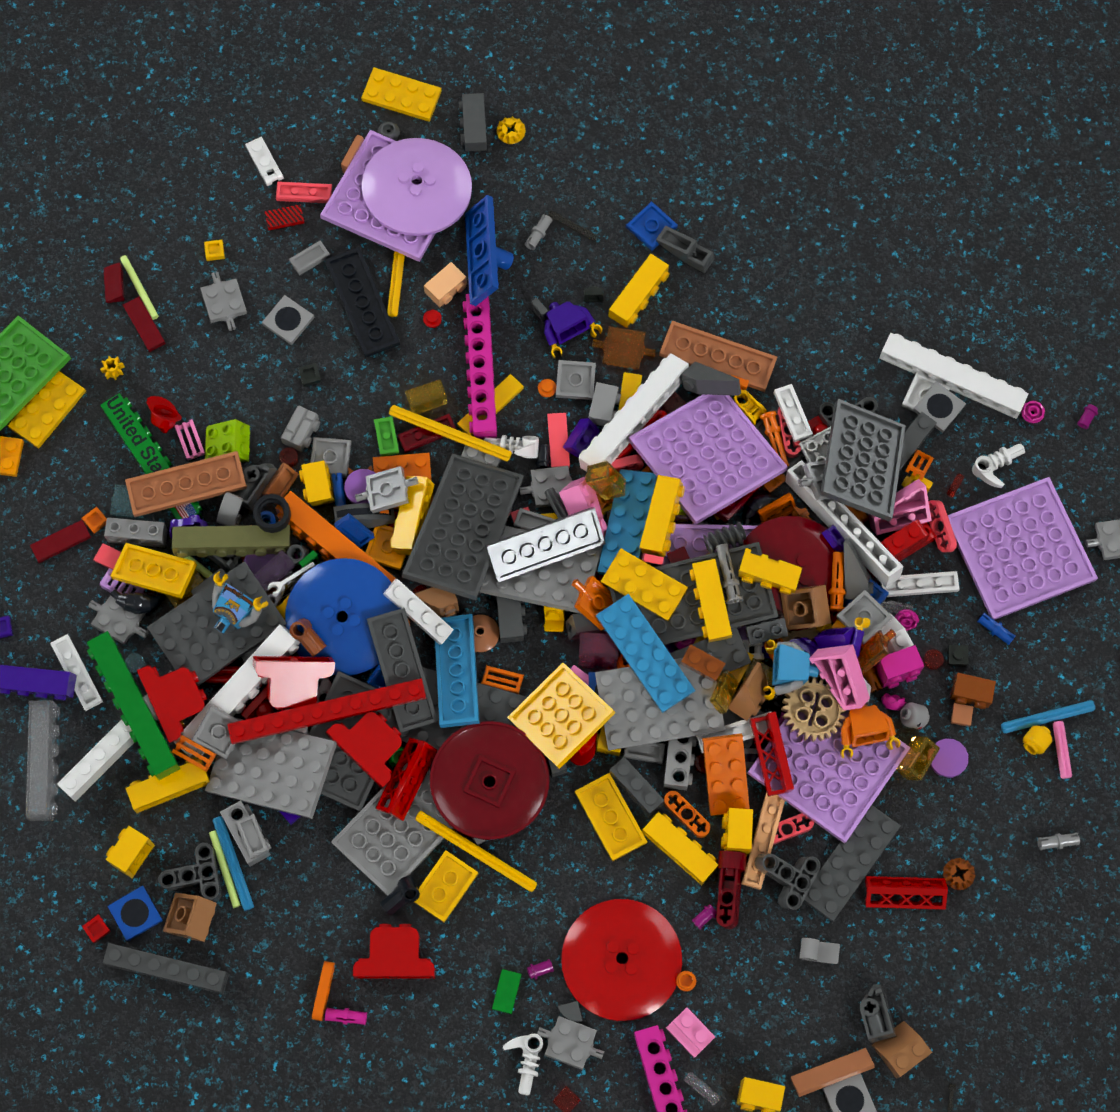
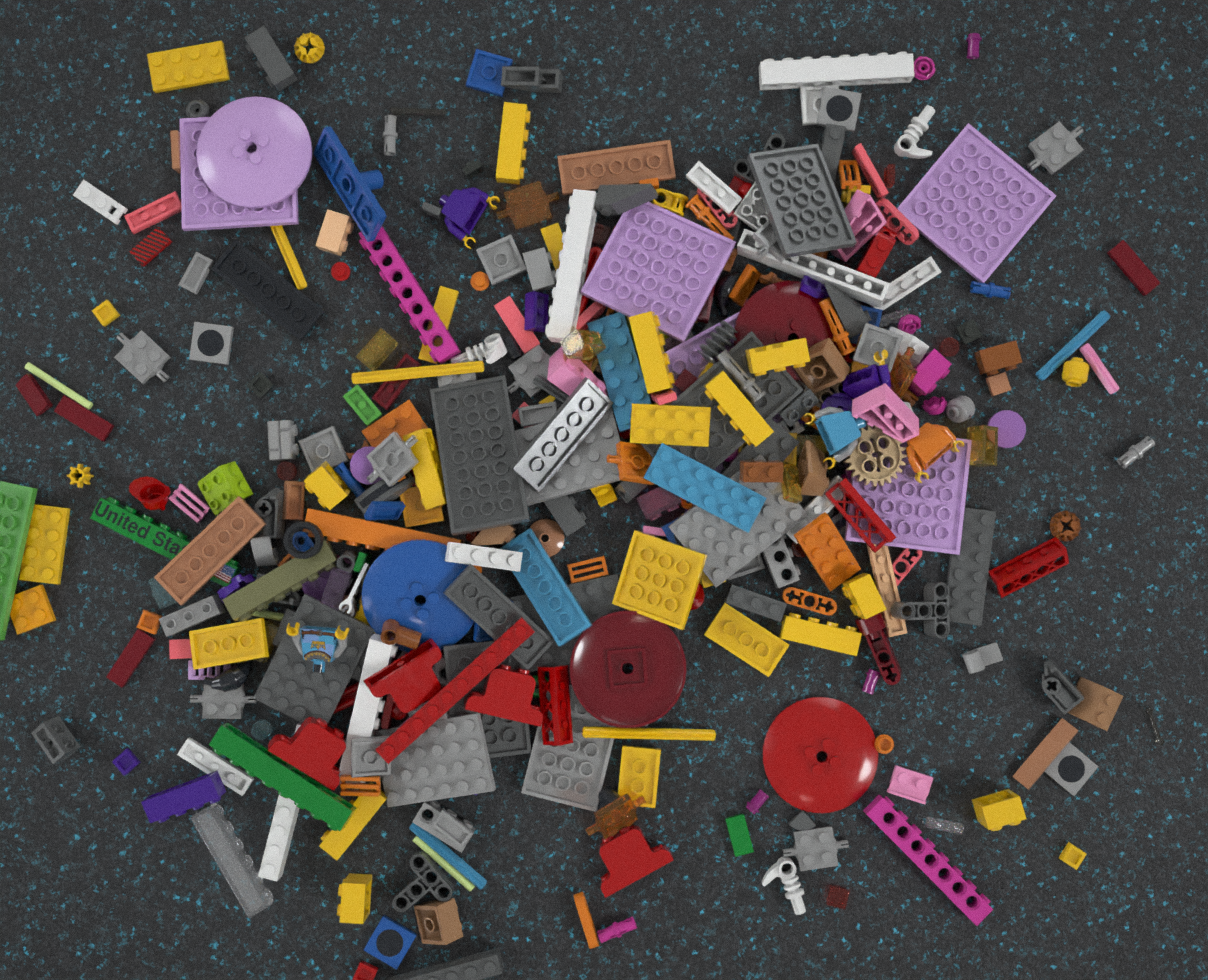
camera: 25 degrees left, 15 degrees up
none -> clear orange plate [585,793,646,839]
none -> coral tile [851,143,889,200]

